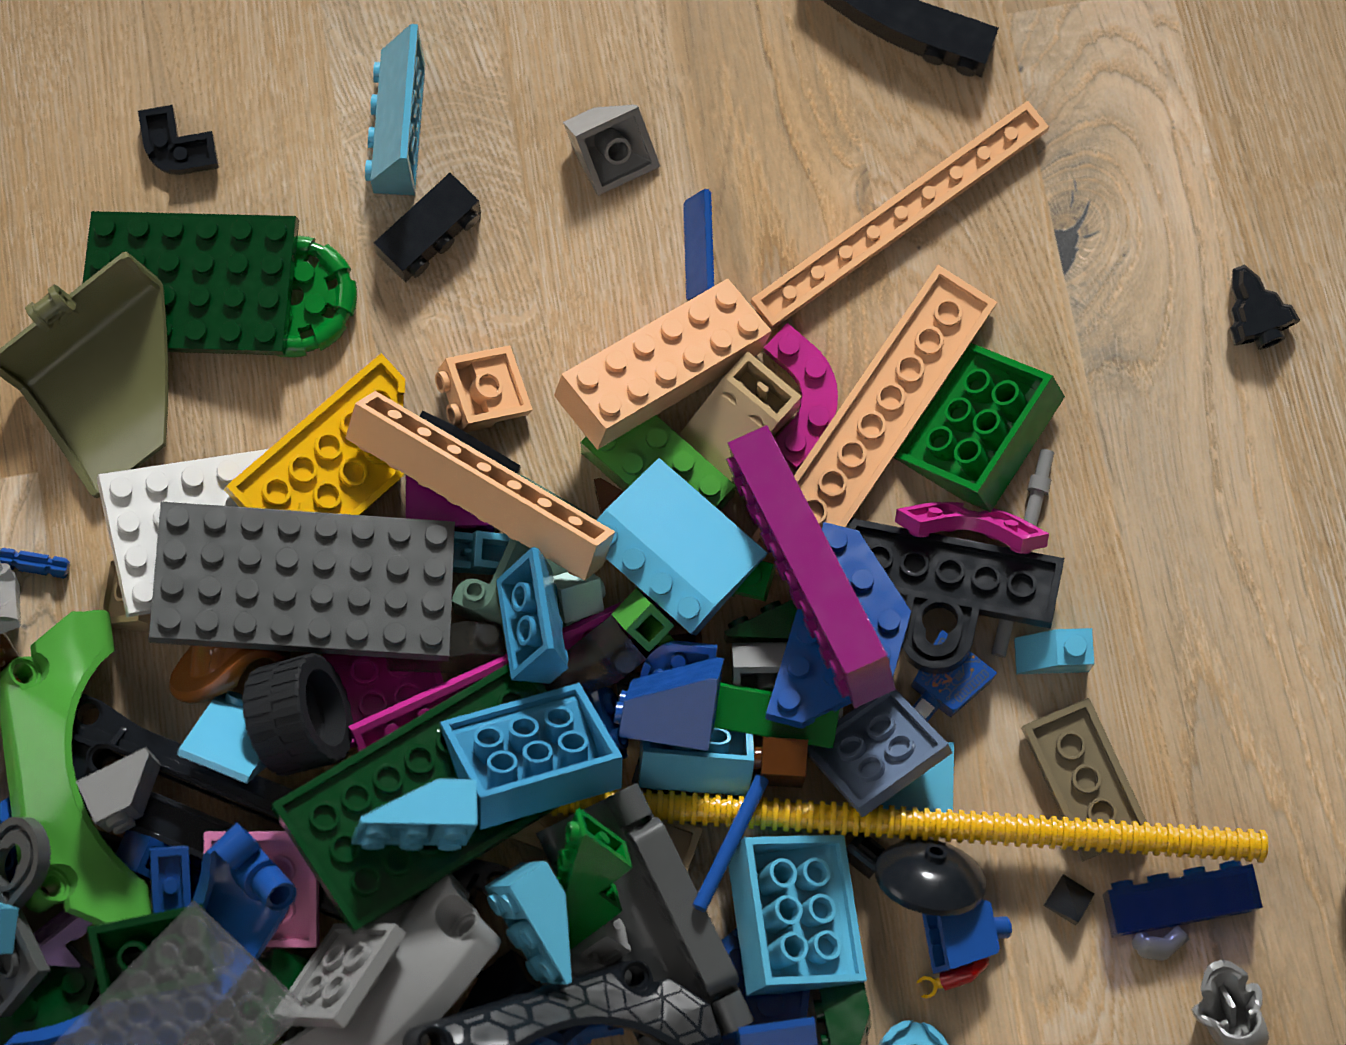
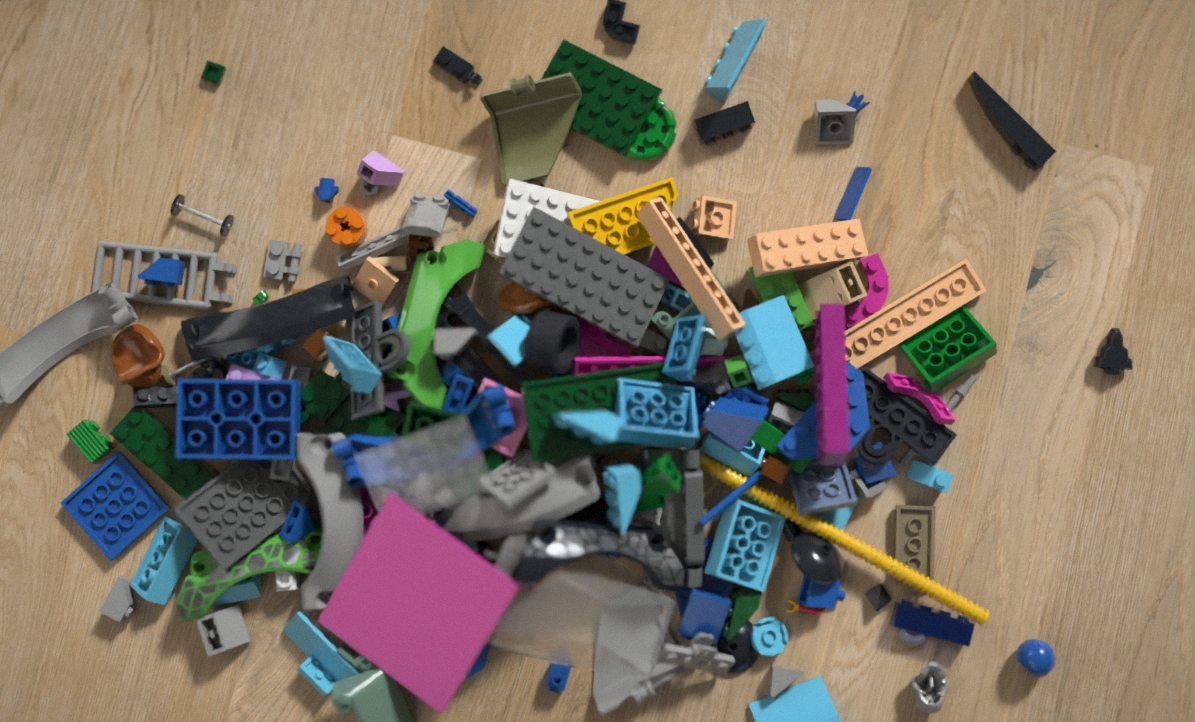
camera: 30 degrees right, 10 degrees up
light nougat plate [751,101,1049,330] -> none
none -> blue piece [846,91,870,116]
none -> light grey tile [854,477,887,499]

